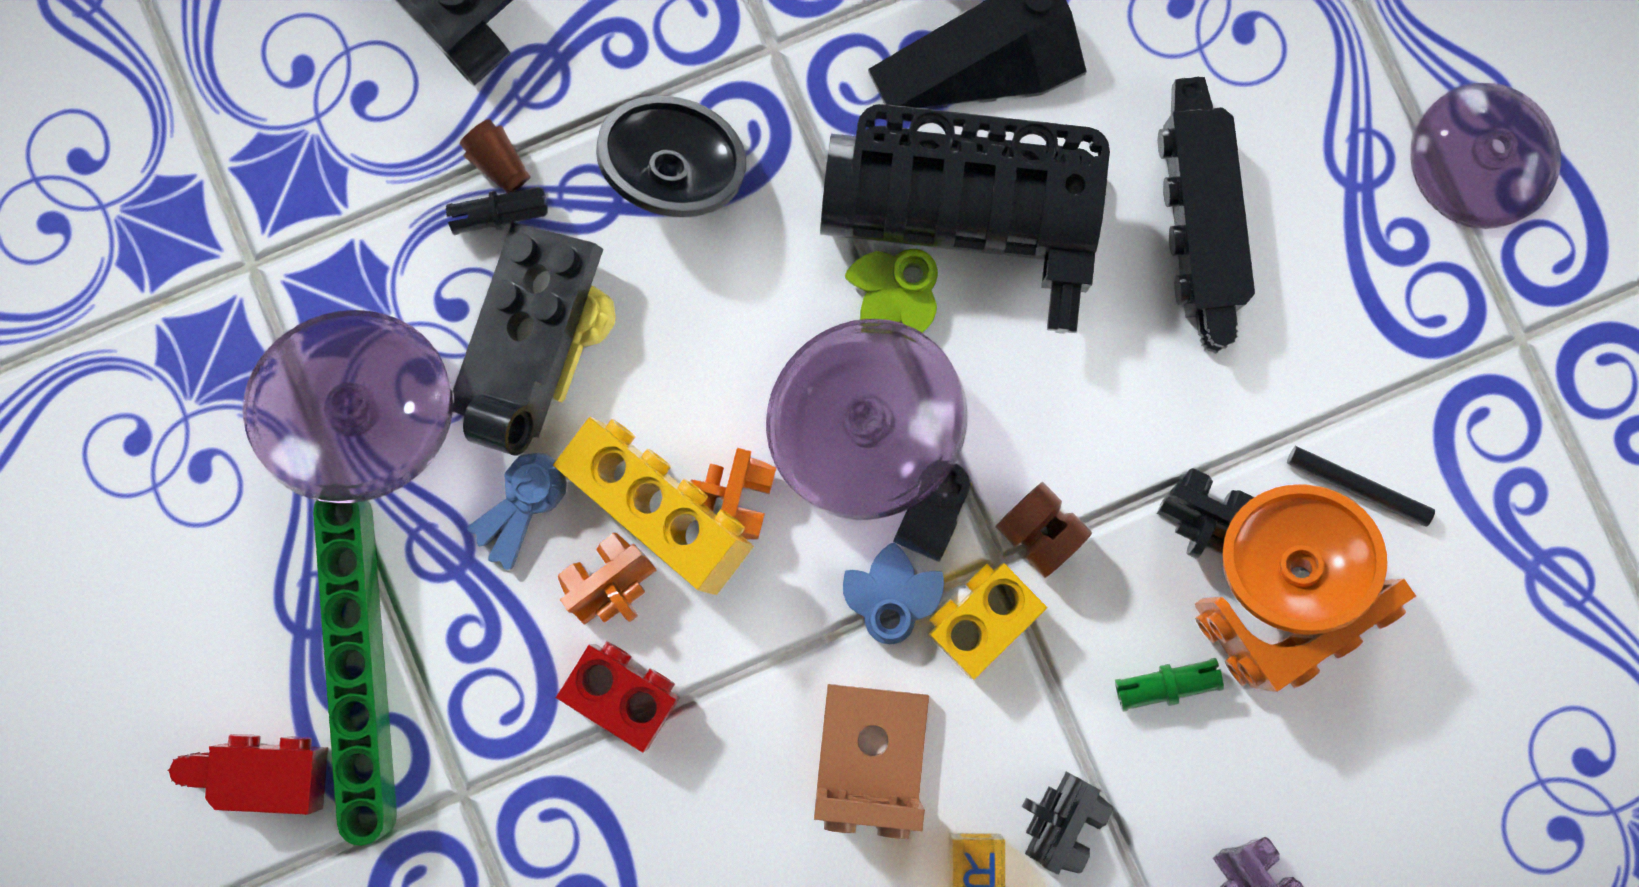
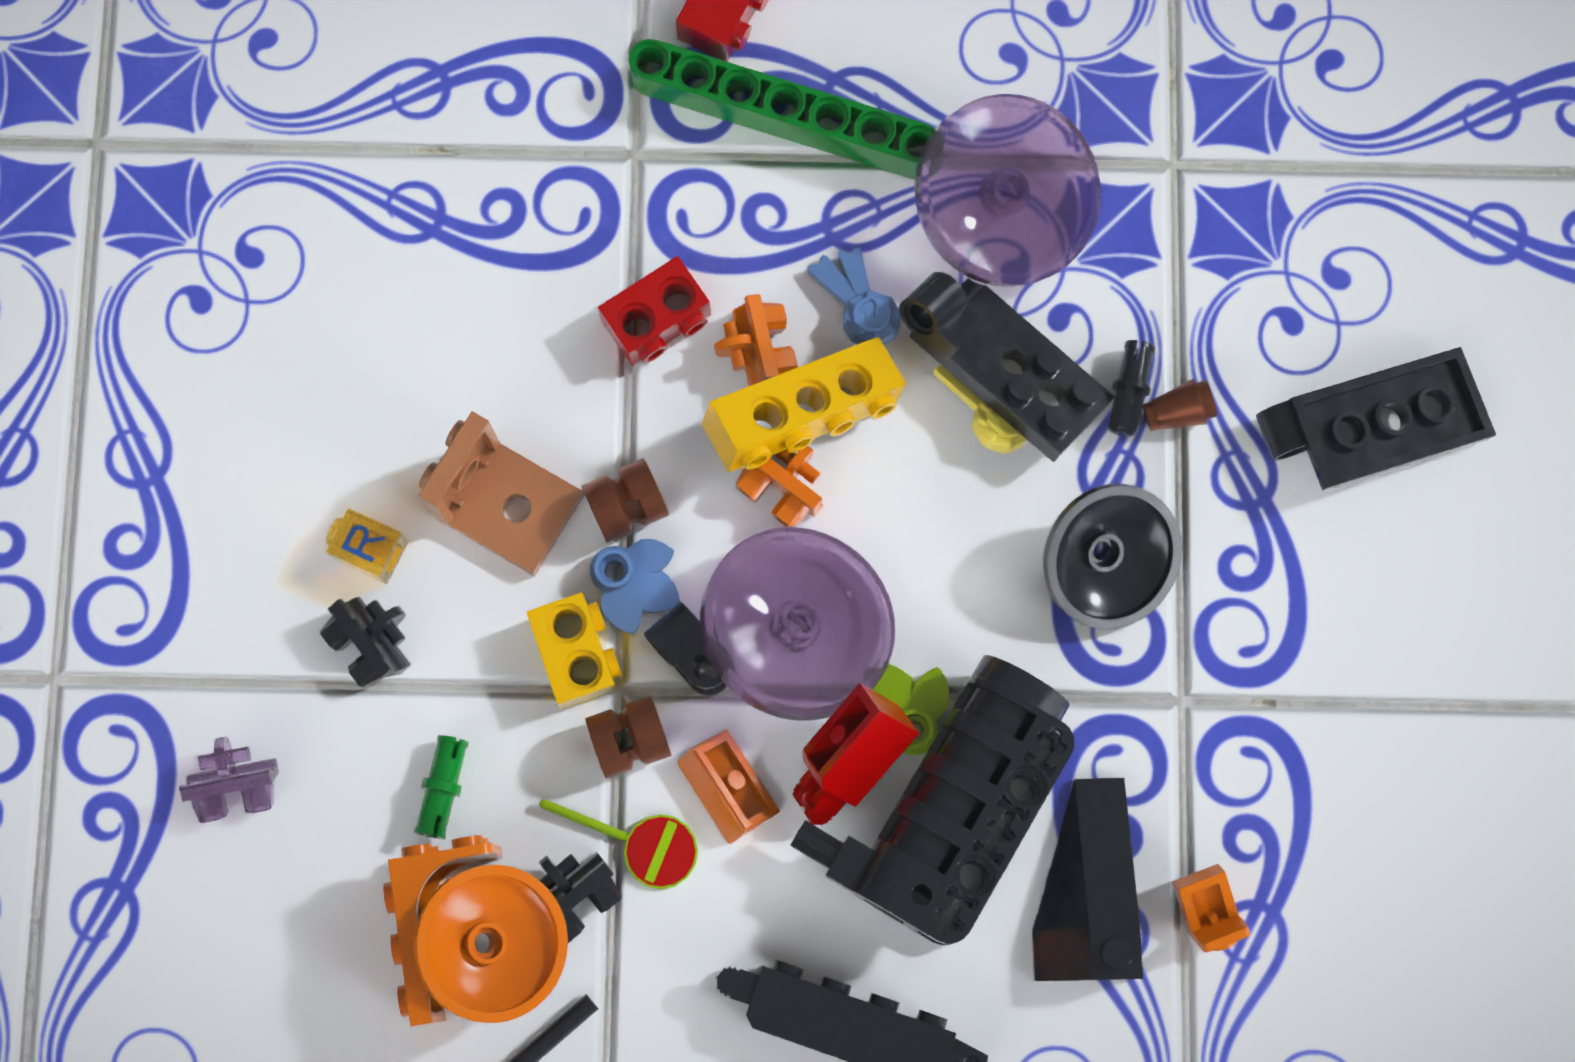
camera: 110 degrees right, 5 degrees down
none -> piece [539,799,698,889]
none -> copper wheel [581,458,669,543]
none -> orange slope [677,729,780,844]
none -> red hinge [792,682,920,826]

